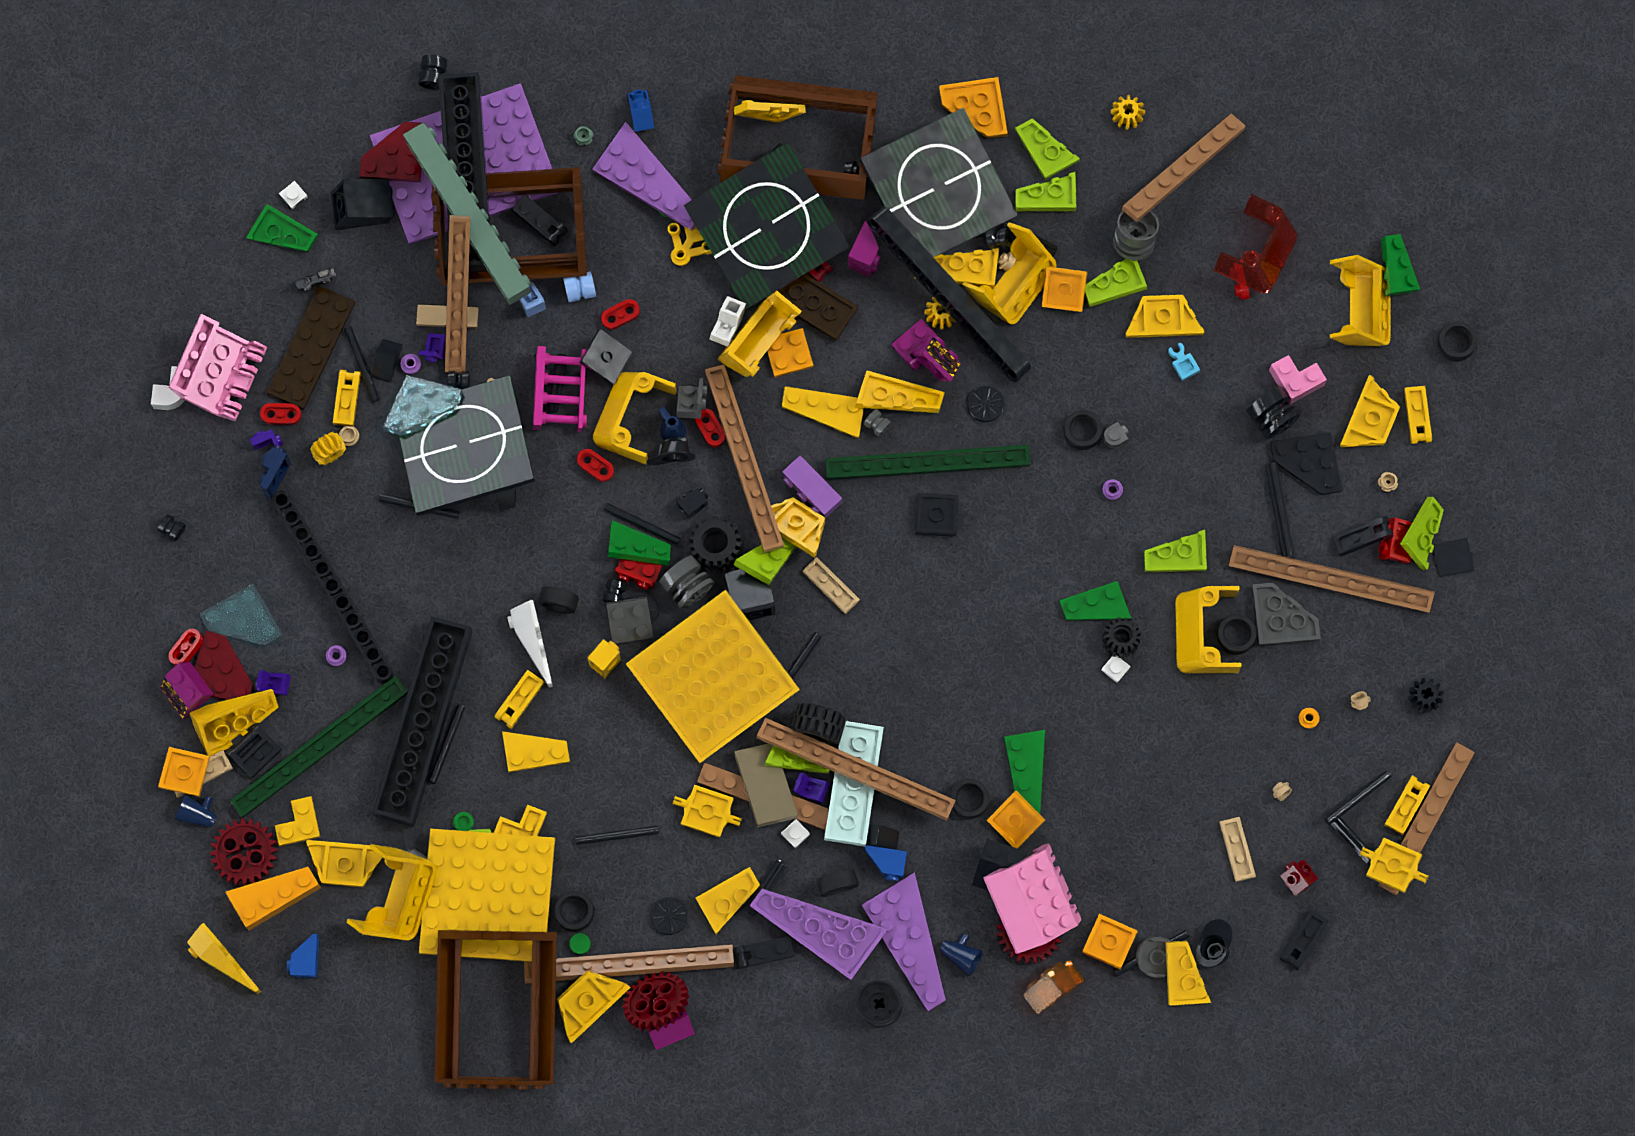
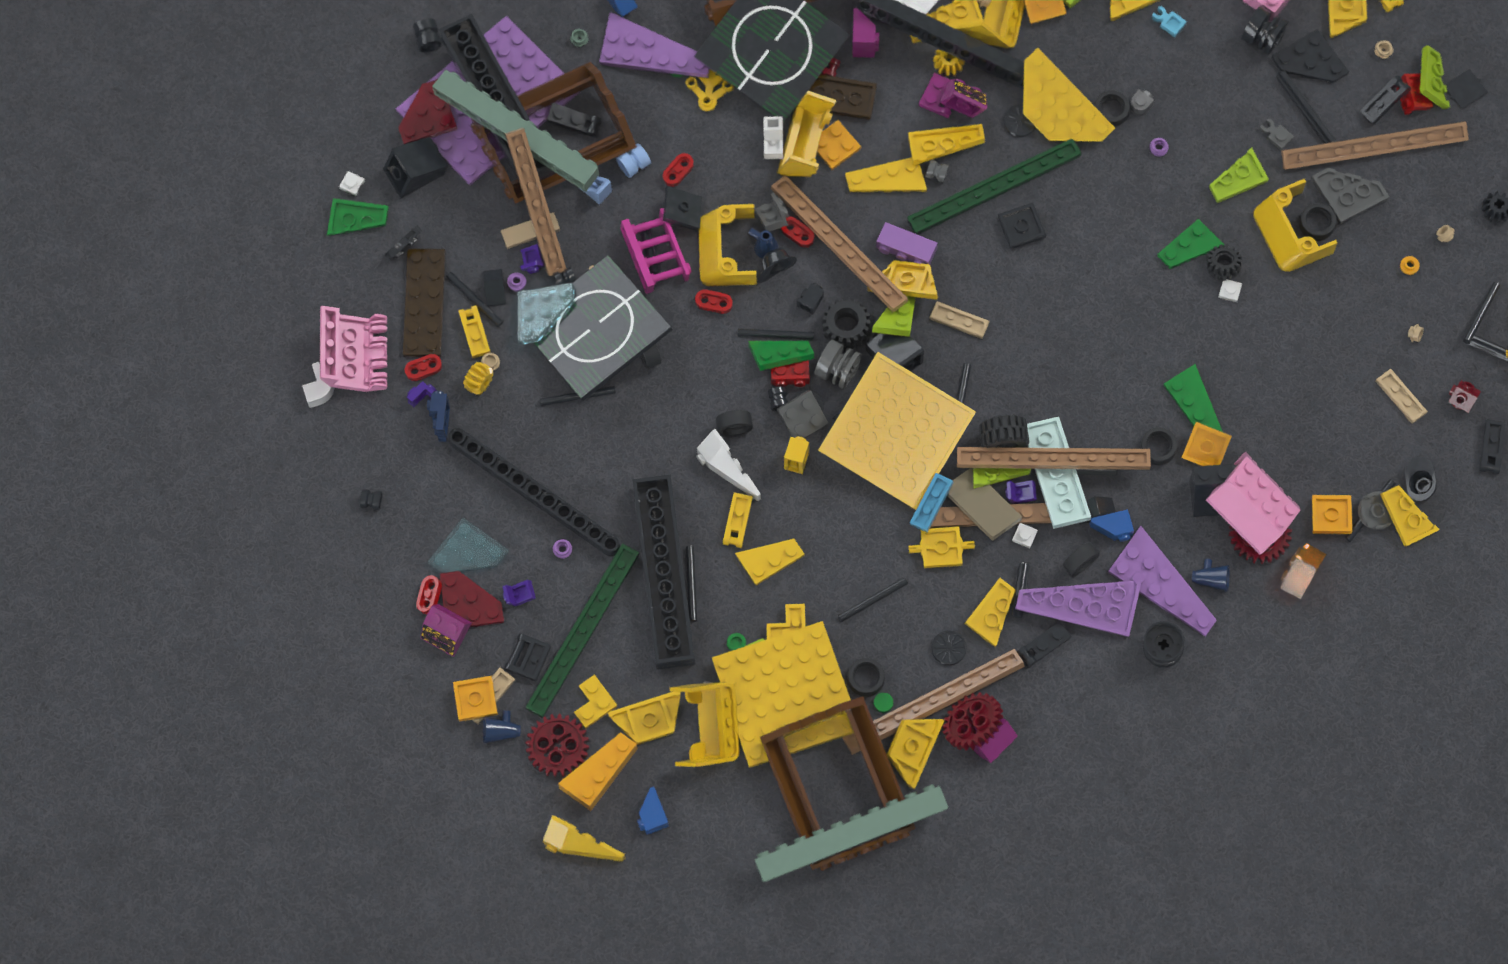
camera: 20 degrees left, 5 degrees down
yellow wedge [190,689,279,757] -> none
none -> sand green brick [754,784,948,883]
none -> dark azure plate [910,473,954,533]
none -> yellow plate [1023,48,1115,141]
none -> dark grey plate [1260,118,1294,150]

